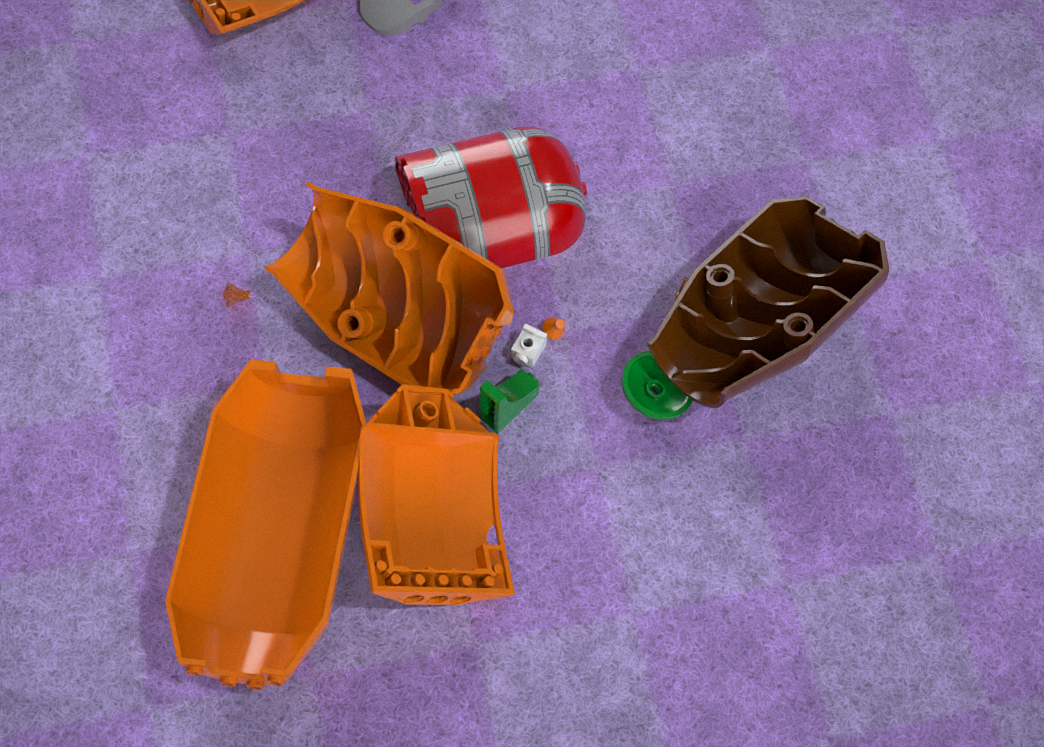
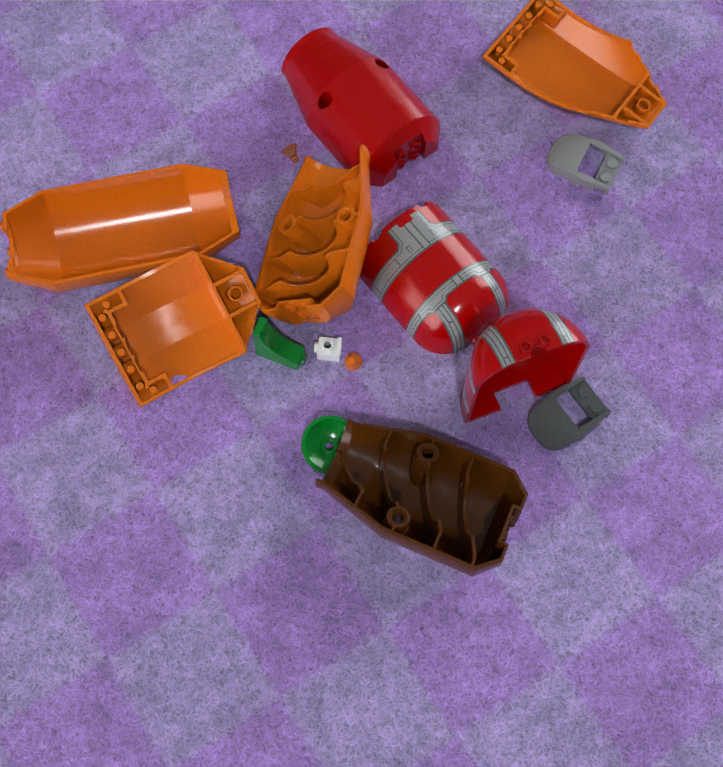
camera: 70 degrees right, 5 degrees up
none -> red cylinder [281,27,441,187]
none -> red cylinder [460,308,590,424]
none -> dark grey slope [527,377,611,451]

